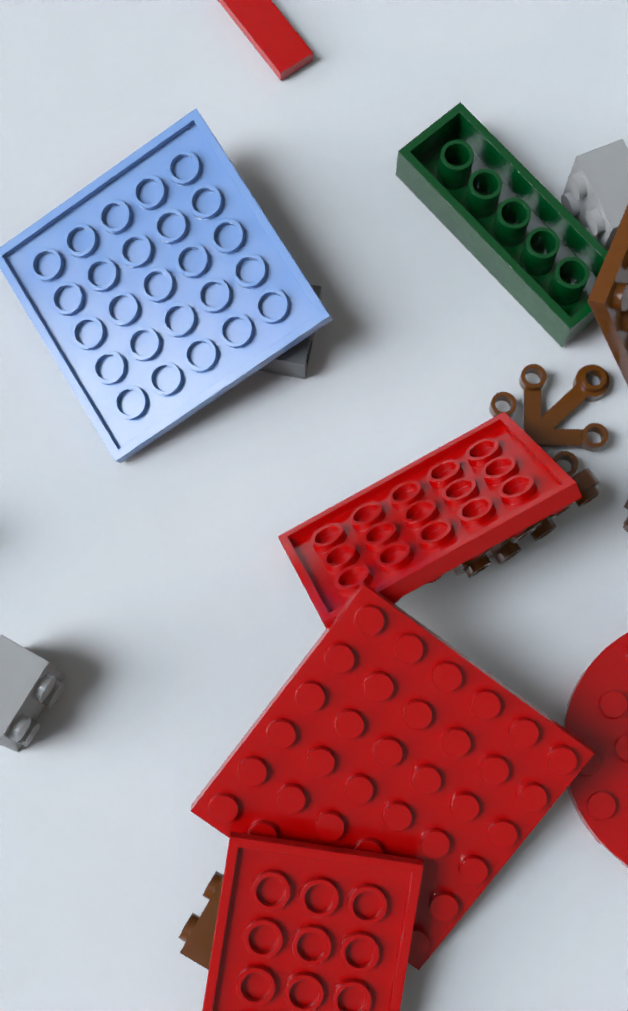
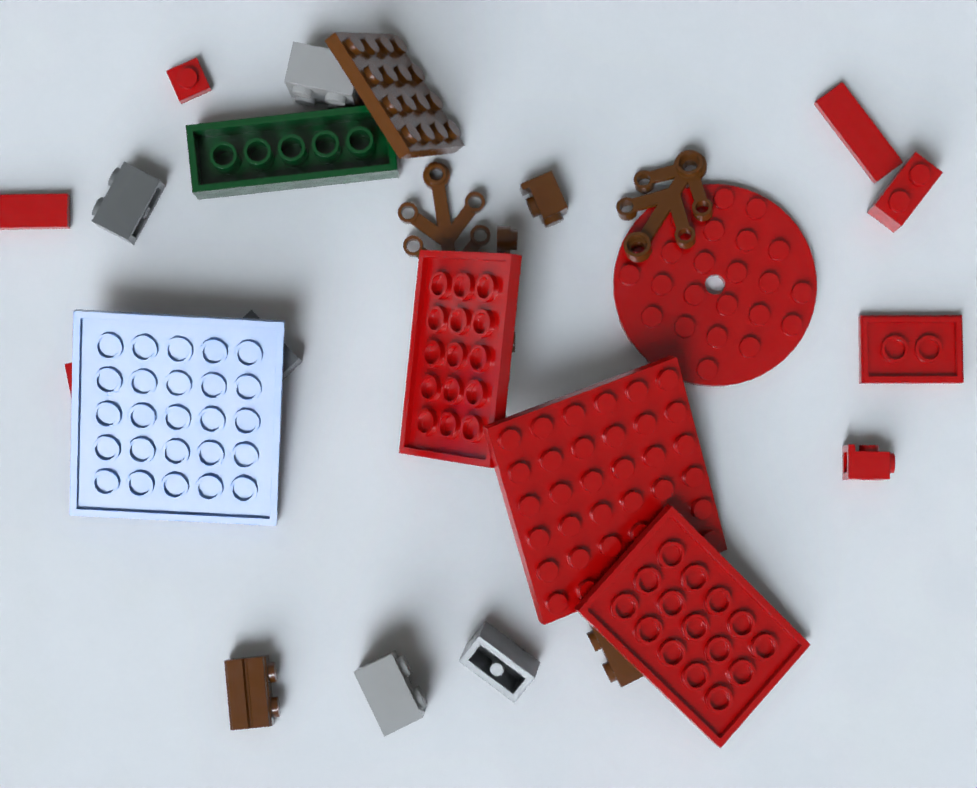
camera: 55 degrees left, 10 degrees up
none -> dark grey brick [92,161,166,245]
none -> red plate [166,57,212,104]
none -> dark grey brick [459,621,540,703]

